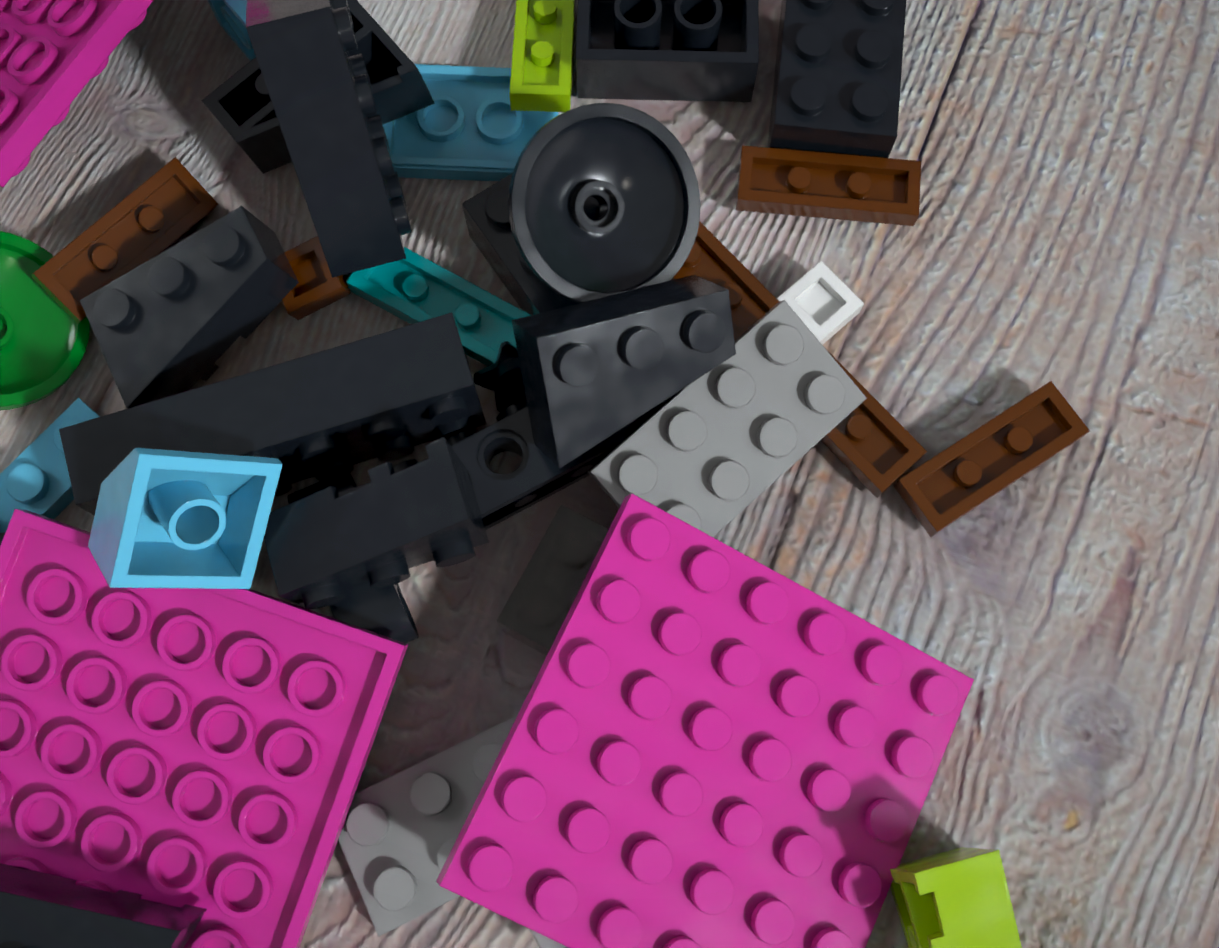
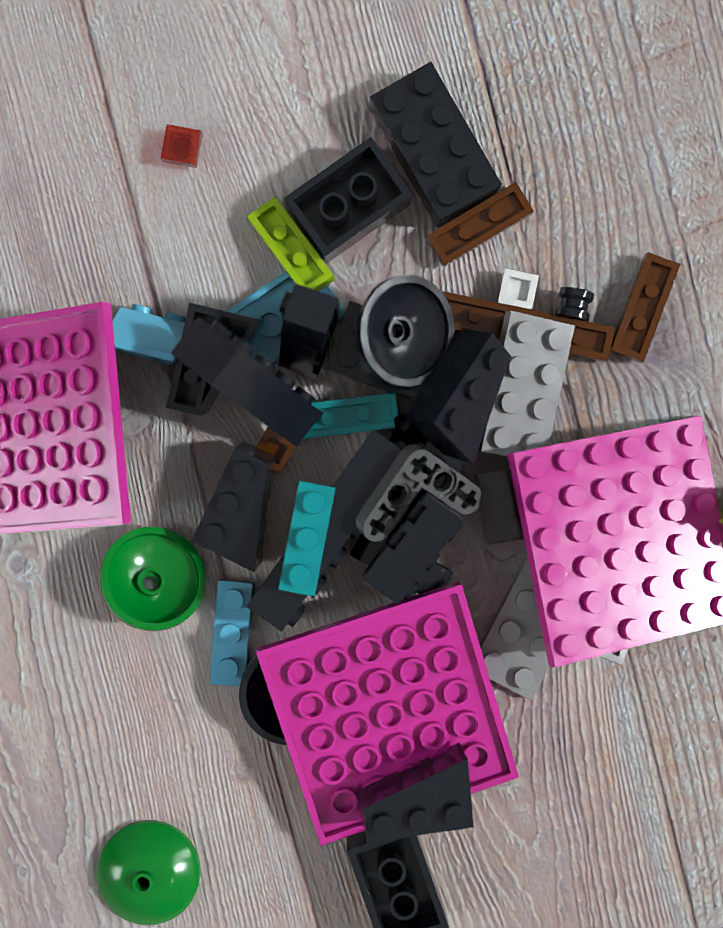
camera: 40 degrees left, 15 degrees up
reddish brown plate [32,157,218,324] -> none
medium azure slope [88,448,283,589] -> none
none -> black wedge [278,283,340,379]
none -> teal plate [278,481,336,597]
none -> dark grey beam [356,445,483,542]
none -> black wheel [554,287,595,322]

